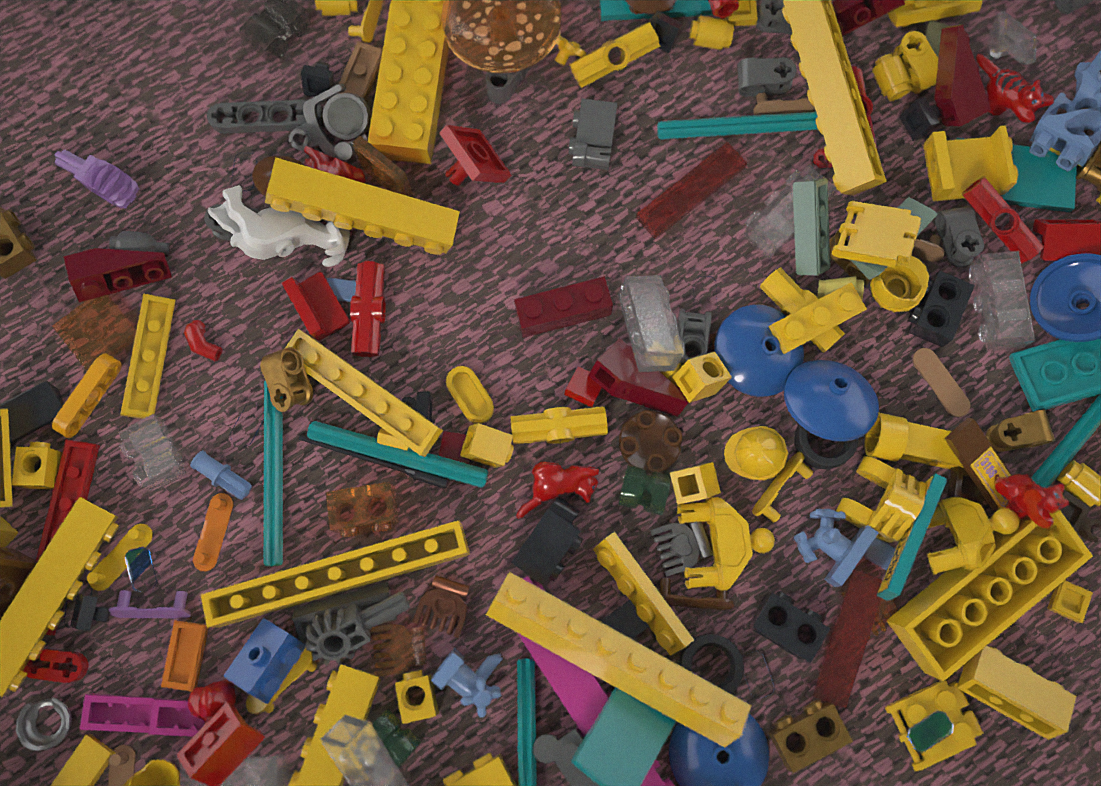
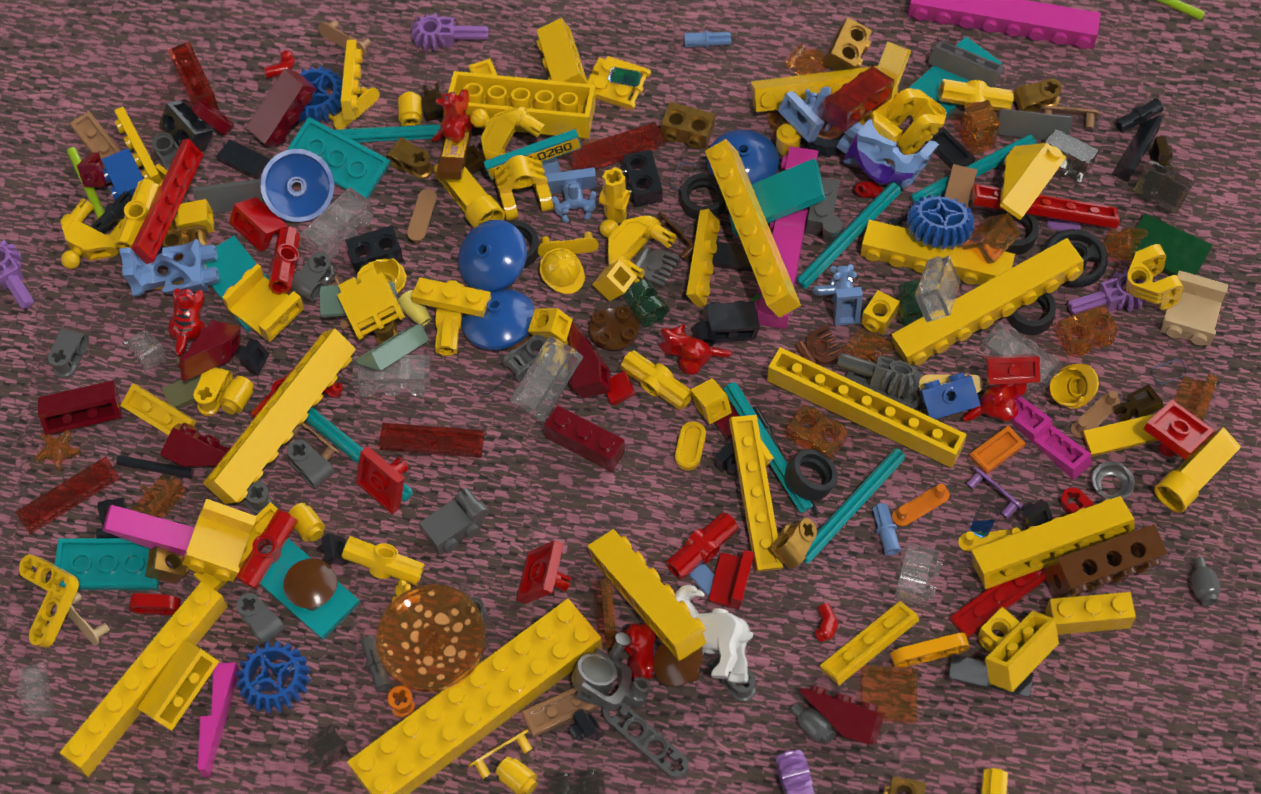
camera: 135 degrees left, 15 degrees down
none -> red tile [356,446,408,514]
none -> yellow piece [599,167,630,224]
none -> black tyre [785,449,838,501]

